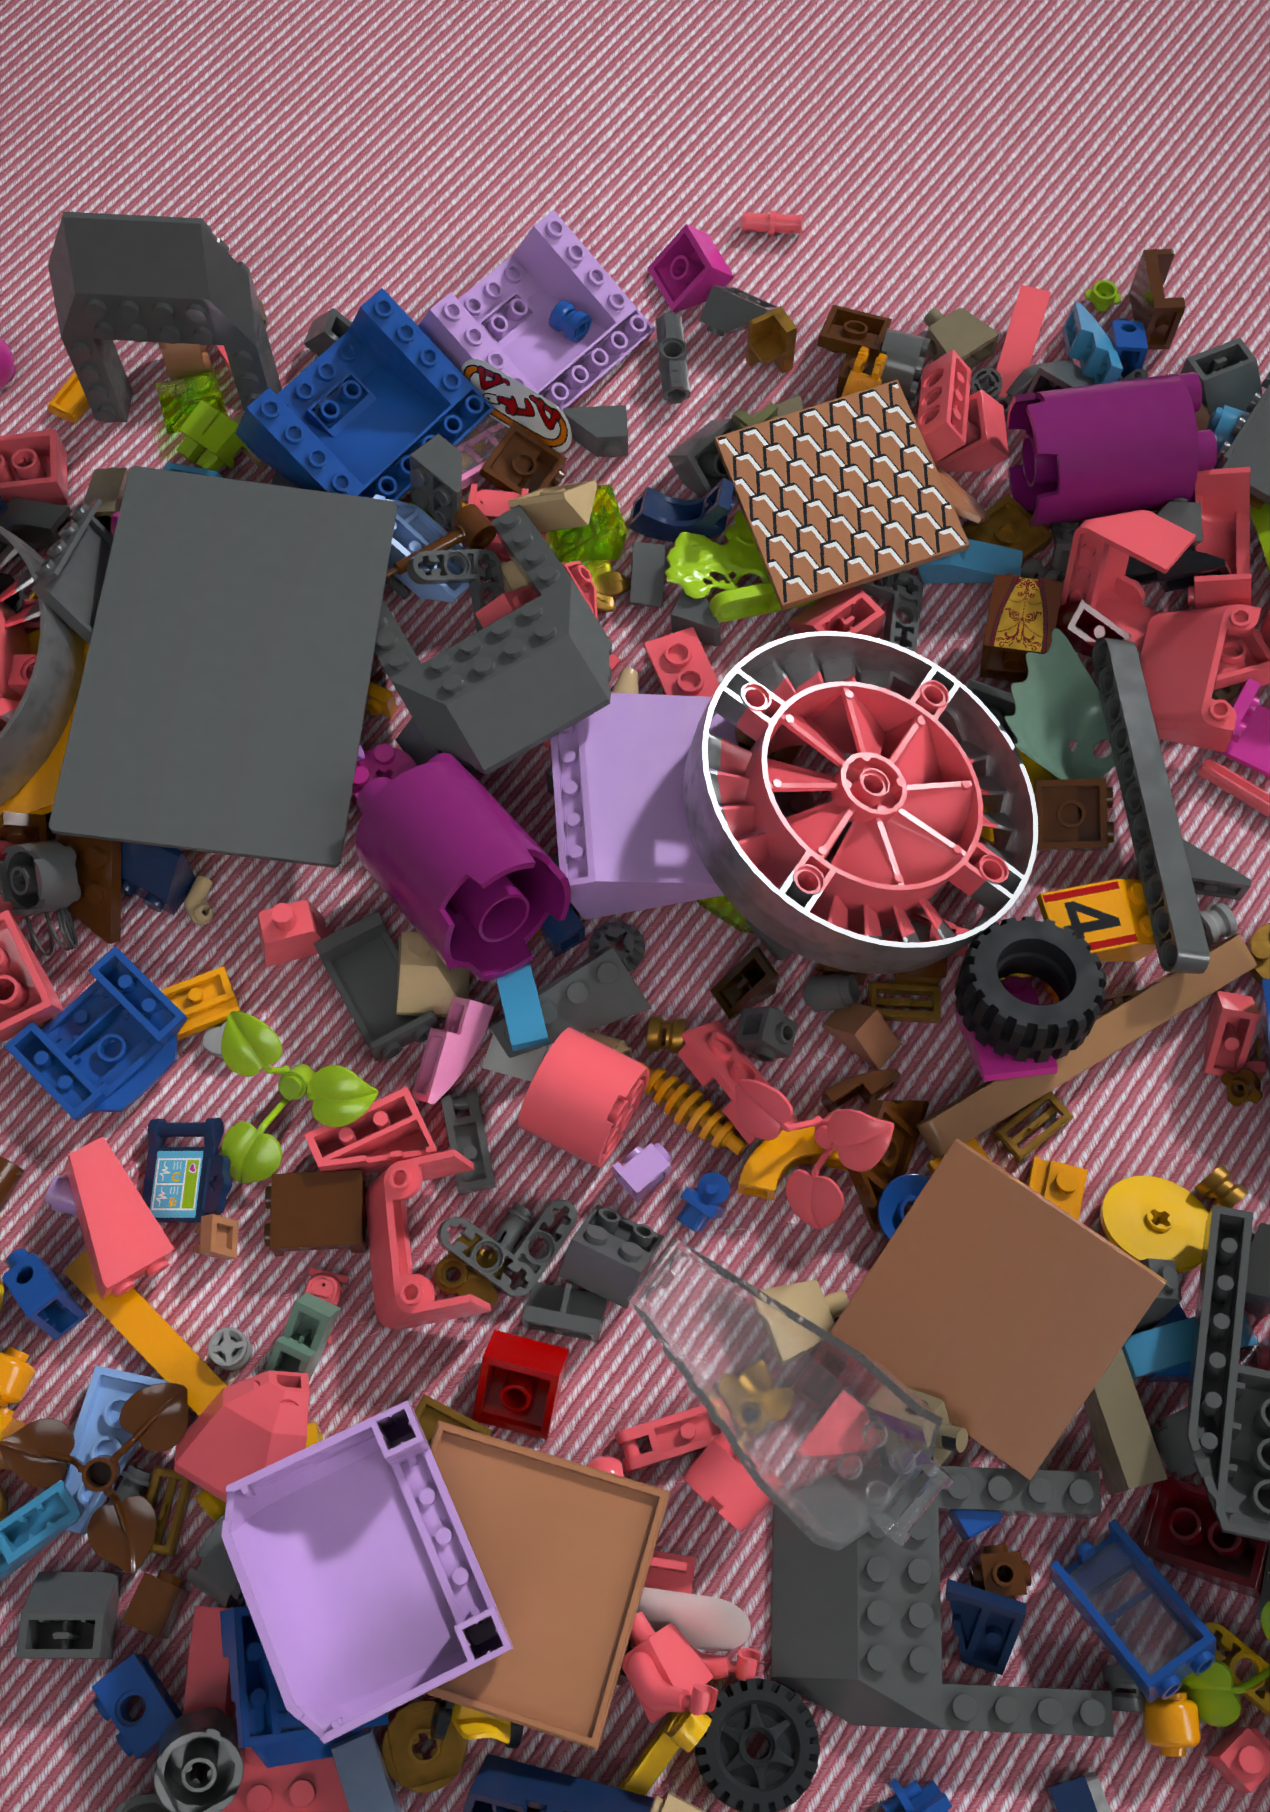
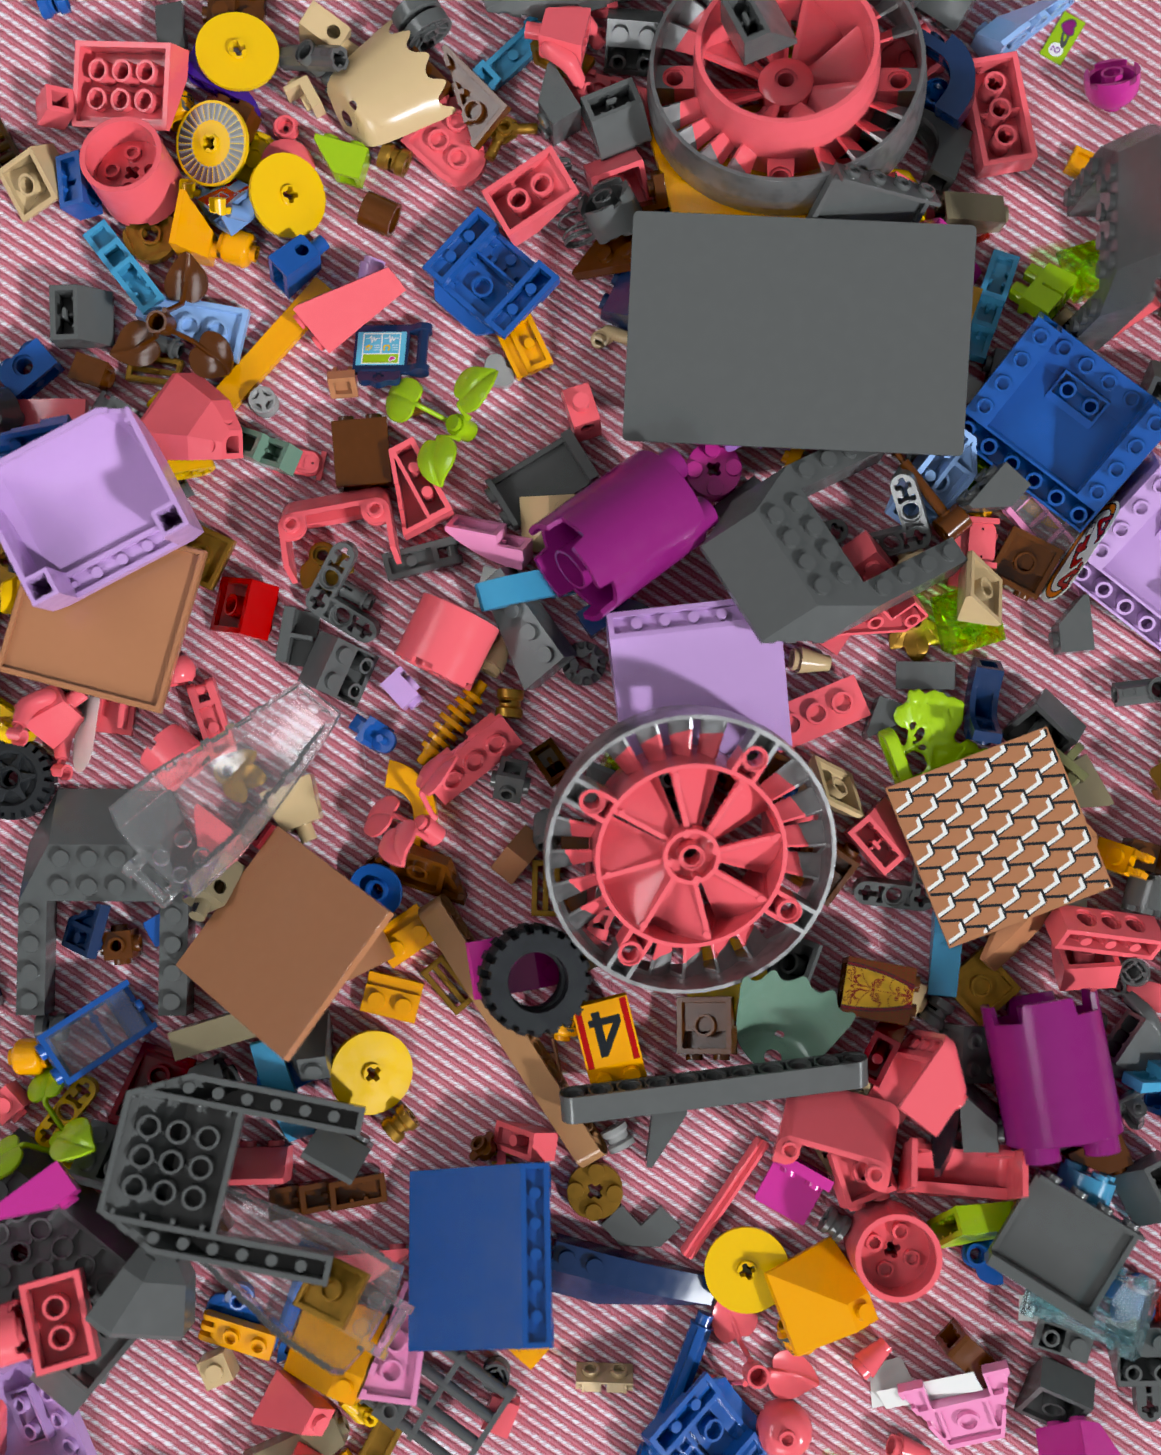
camera: 85 degrees right, 20 degrees up
reddish brown slope [821,1069,901,1113] -> none

